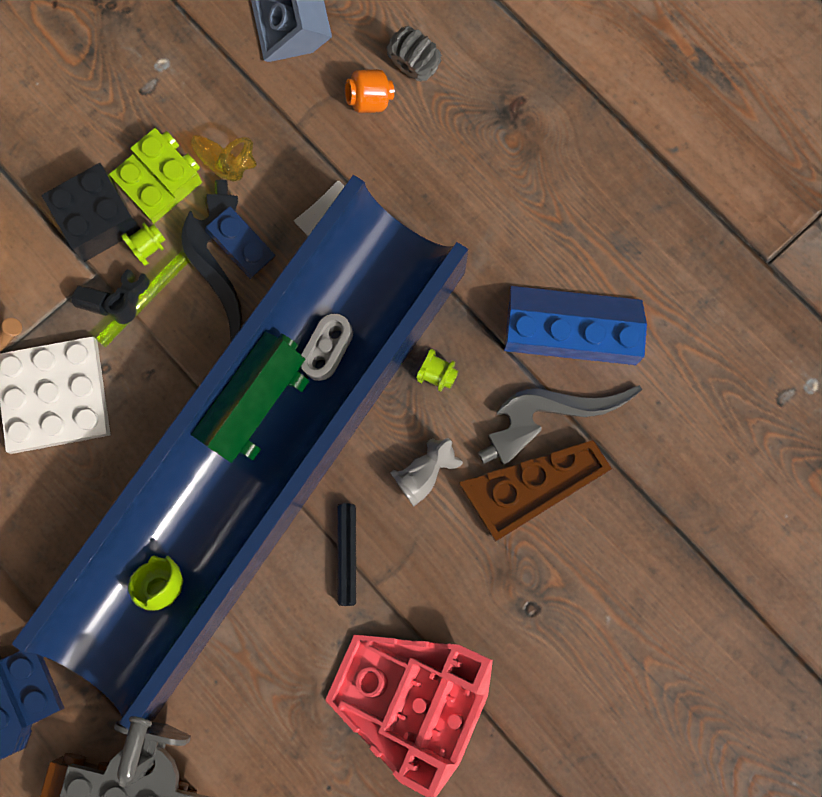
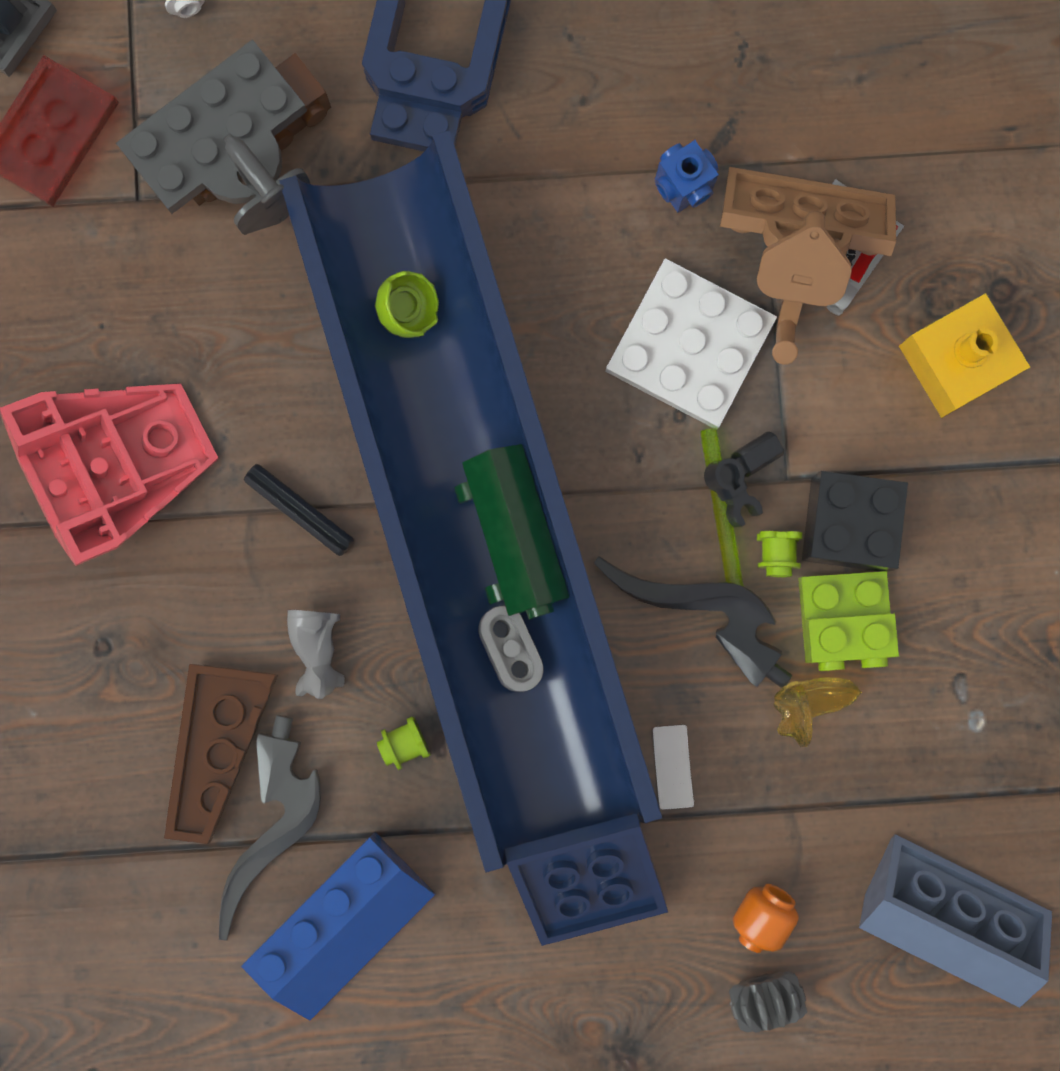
camera: 125 degrees right, 5 degrees up
dark blue plate [205,206,276,279] -> none
none -> dark blue plate [505,813,668,946]

